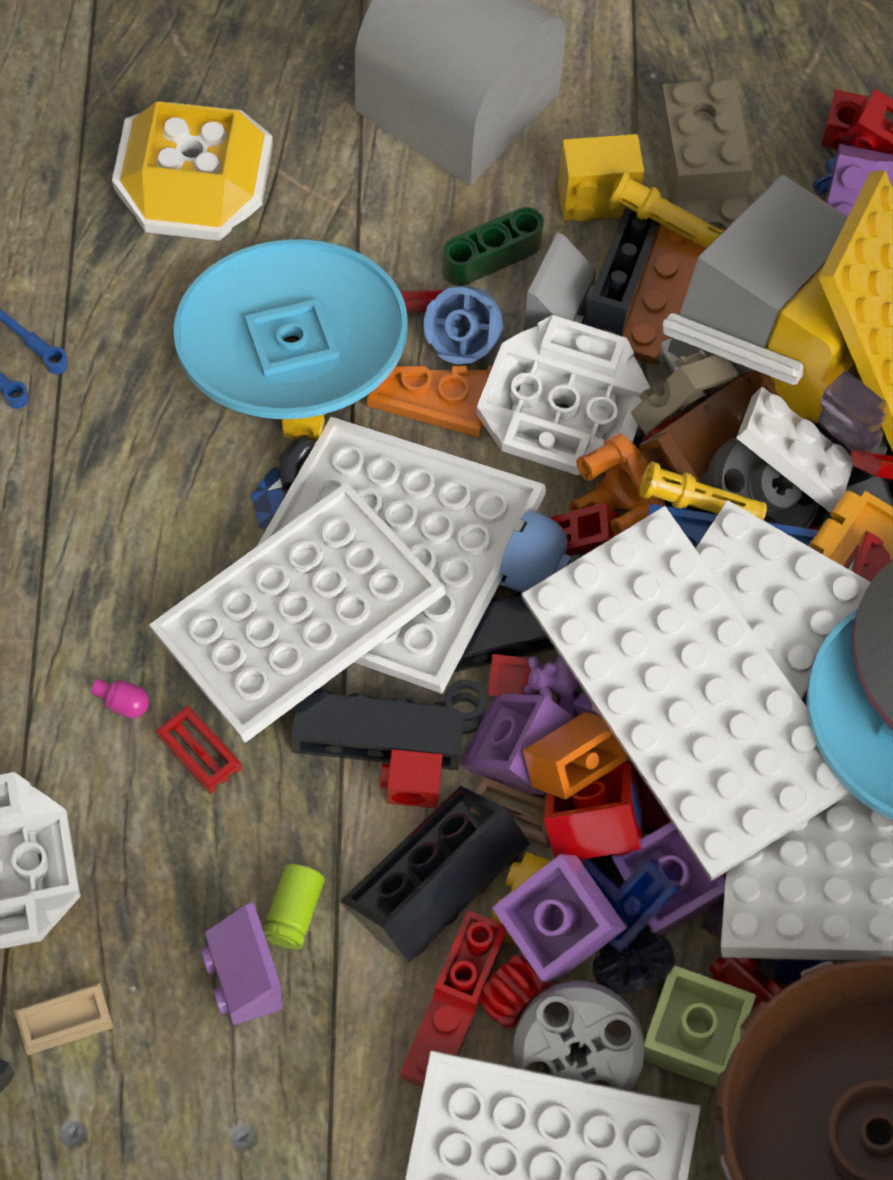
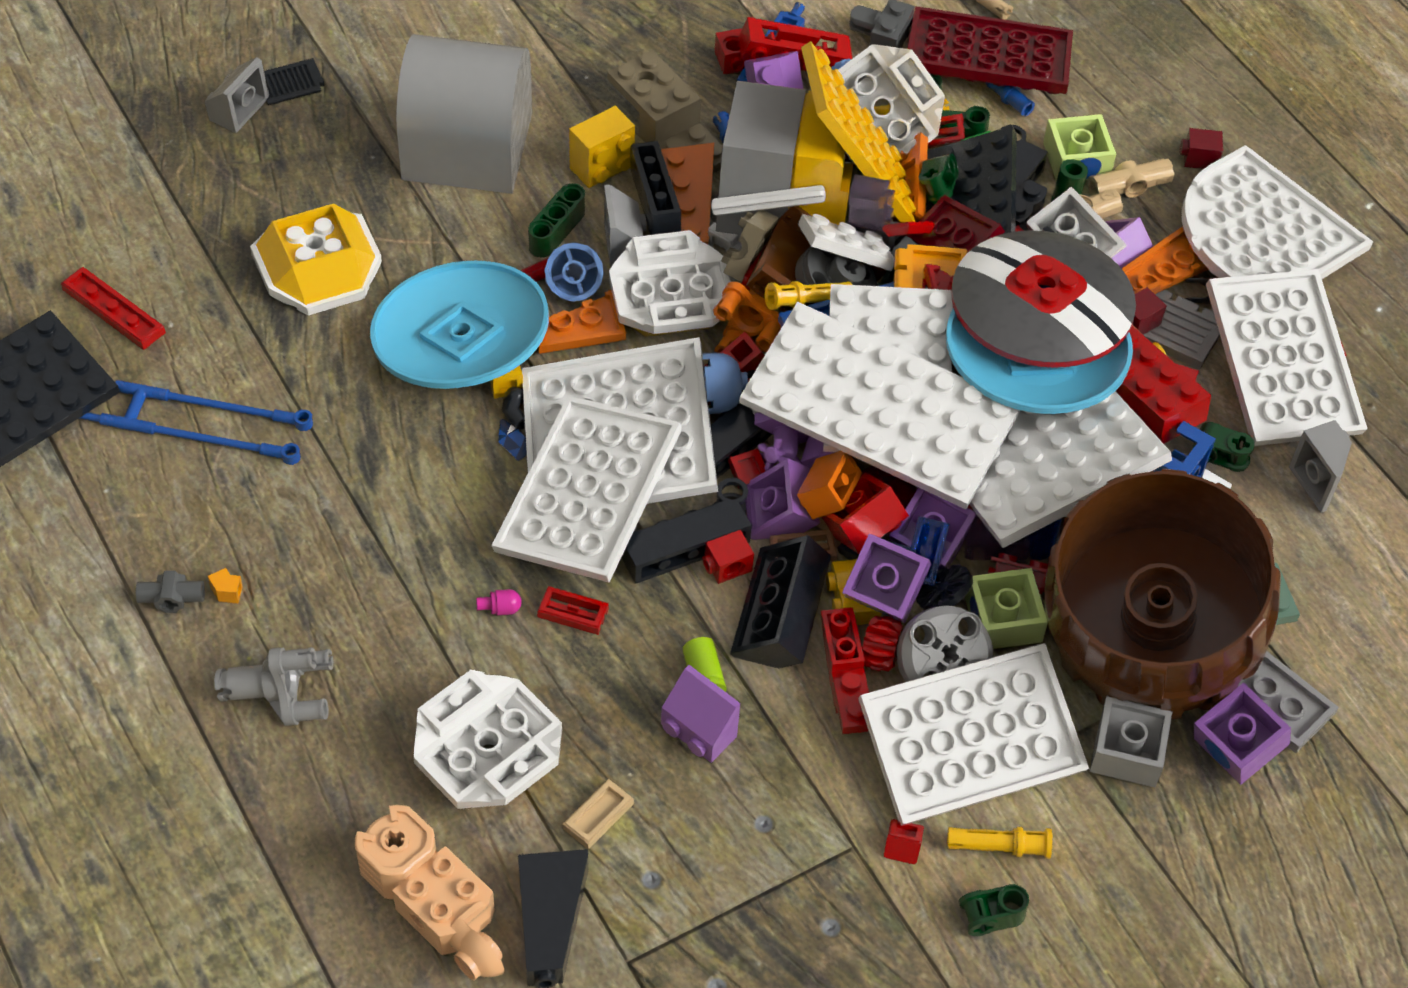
camera: 30 degrees left, 10 degrees down
yellow pin [608,171,723,249] -> none

